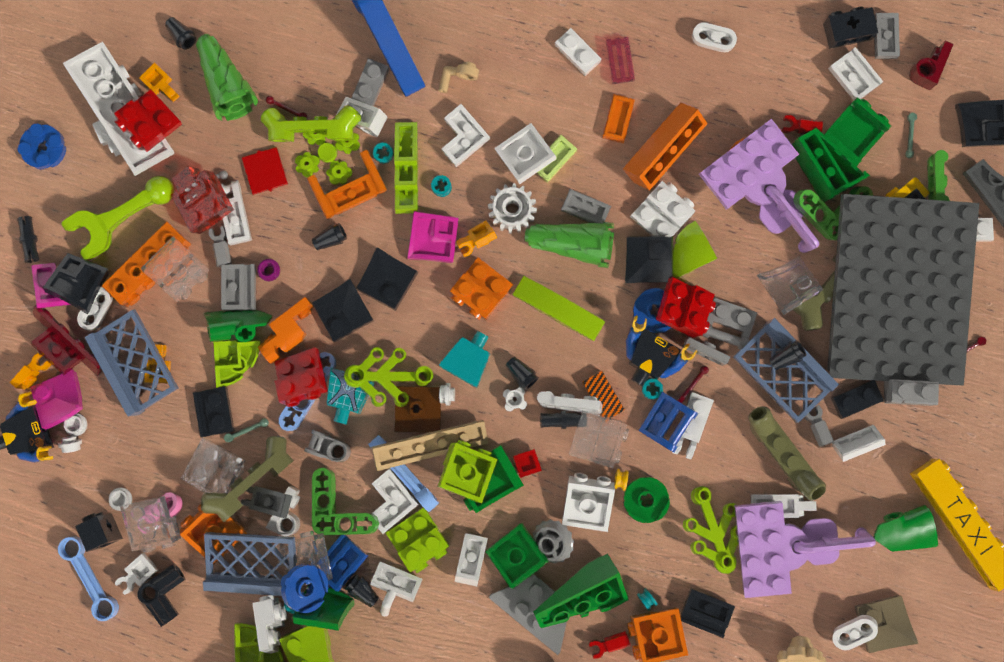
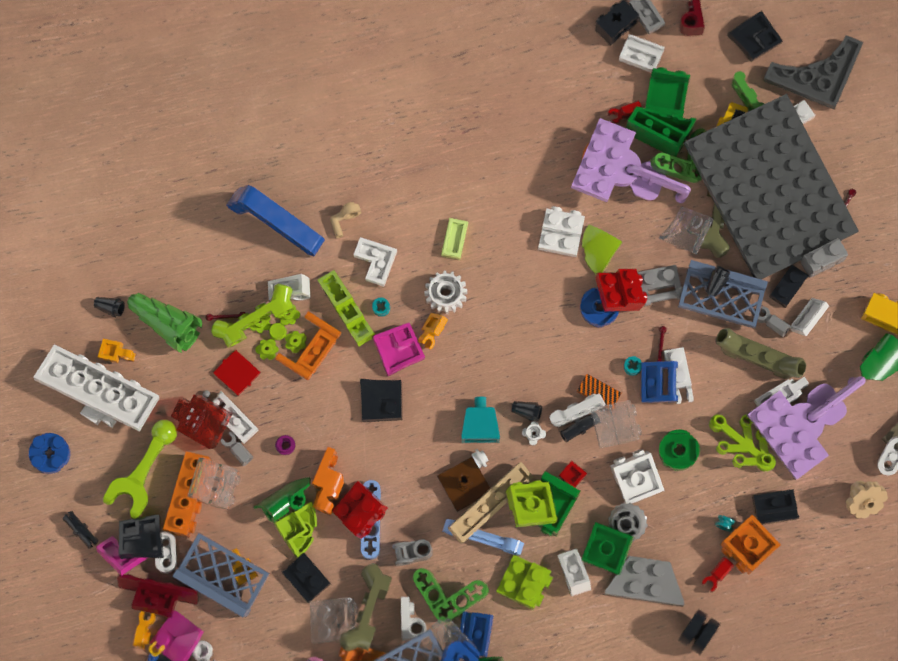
camera: 30 degrees left, 10 degrees down
red plate [114,89,182,152] -> none
light grey plate [221,264,256,311] -> none
sand green hinge [224,418,269,442] -> none
dark grey hinge [241,486,292,519] -> none
black cone [312,223,347,251] -> none
black plate [312,279,374,343] -> none
teal torso [327,368,375,425] -> none
lime plant [344,347,433,407] -> none
black cone [344,574,379,608] -> none
light grey plate [351,58,389,106] -> none
white plate [370,562,422,617] -> none
white plate [372,469,419,534] -> none
teal bush [373,142,394,164] -> none
orange plate [450,257,513,320] -> none
white plate [494,123,557,184] -> none
lime slope [512,276,605,341] -> none
bright green cone [525,221,614,268] -> none
green wedge [533,553,629,628] -> none
white plate [555,28,601,76] -> none
light grey plate [561,189,611,223] -> none
orange tile [602,94,635,143] -> none
clear pink tile [606,37,635,84] -> none
yellow bush [614,469,629,491] -> none
orange brick [623,102,708,190] -> none
black plate [625,236,673,283] -> none
torso [626,315,697,386] -> none
light grey plate [683,337,730,366] -> none
white plate [692,23,737,53] -> none
sand green hinge [905,113,917,158] -> none

